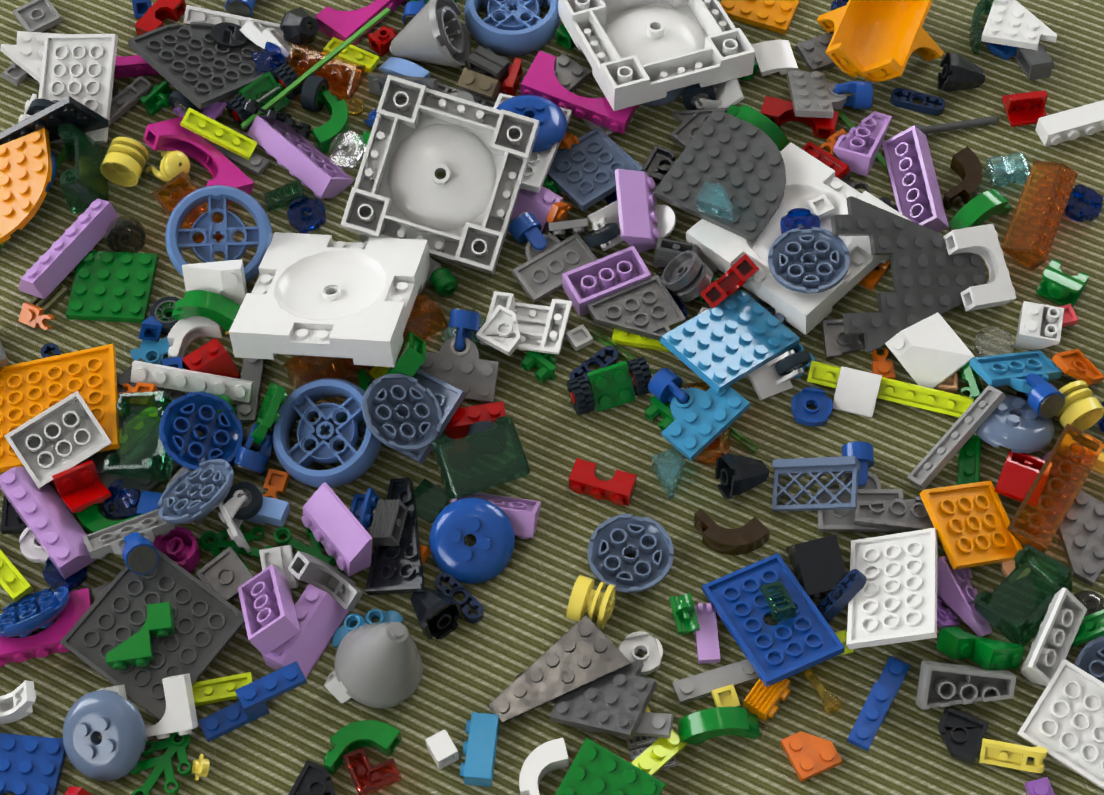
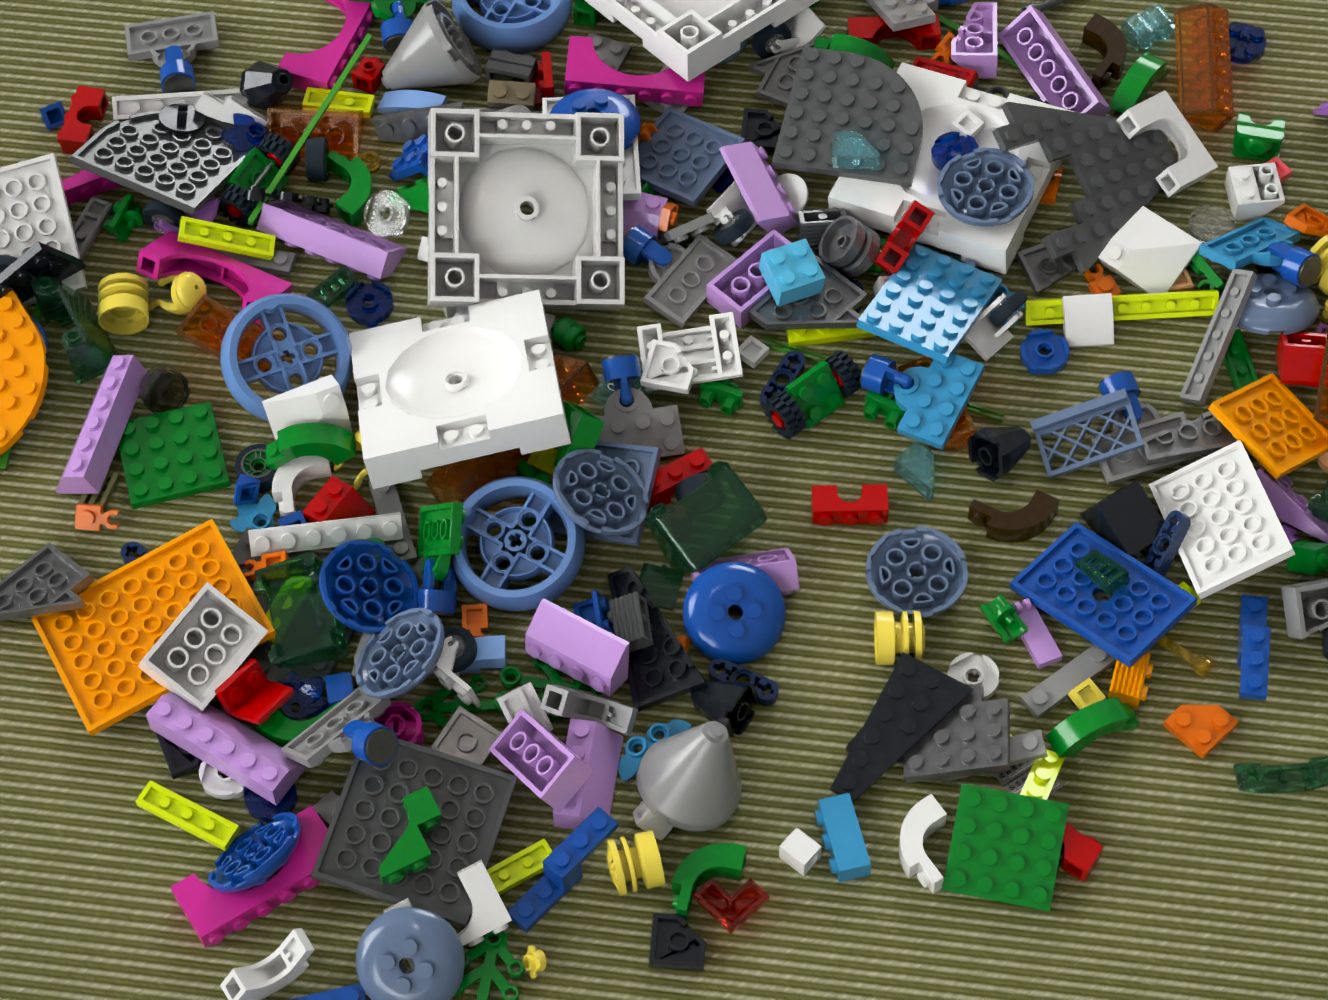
camera: 20 degrees left, 0 degrees up
none -> light yellow wheel [606,830,665,896]
none -> medium azure brick [759,238,825,307]

